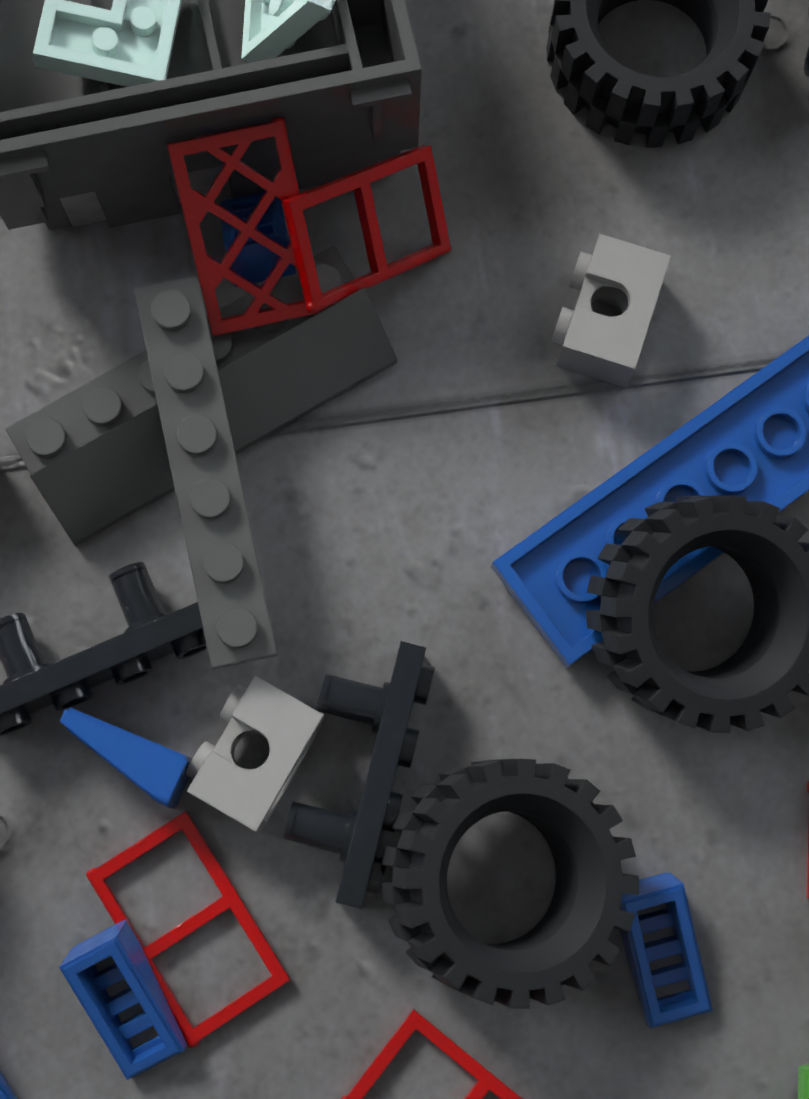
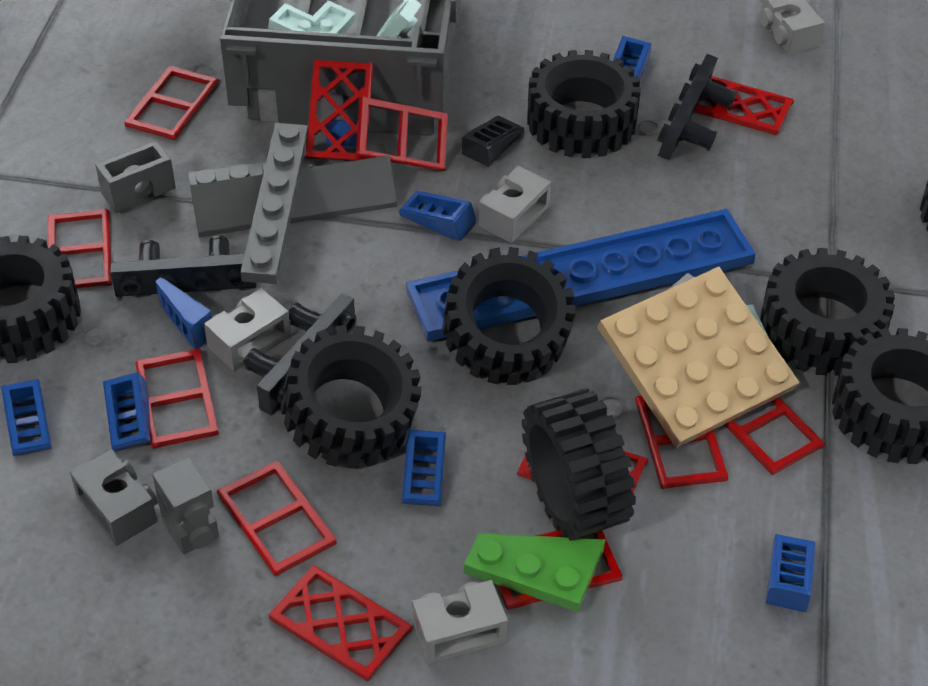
camera: 20 degrees right, 30 degrees down
none -> blue slope [399,190,476,241]
none -> black slope [462,115,524,167]

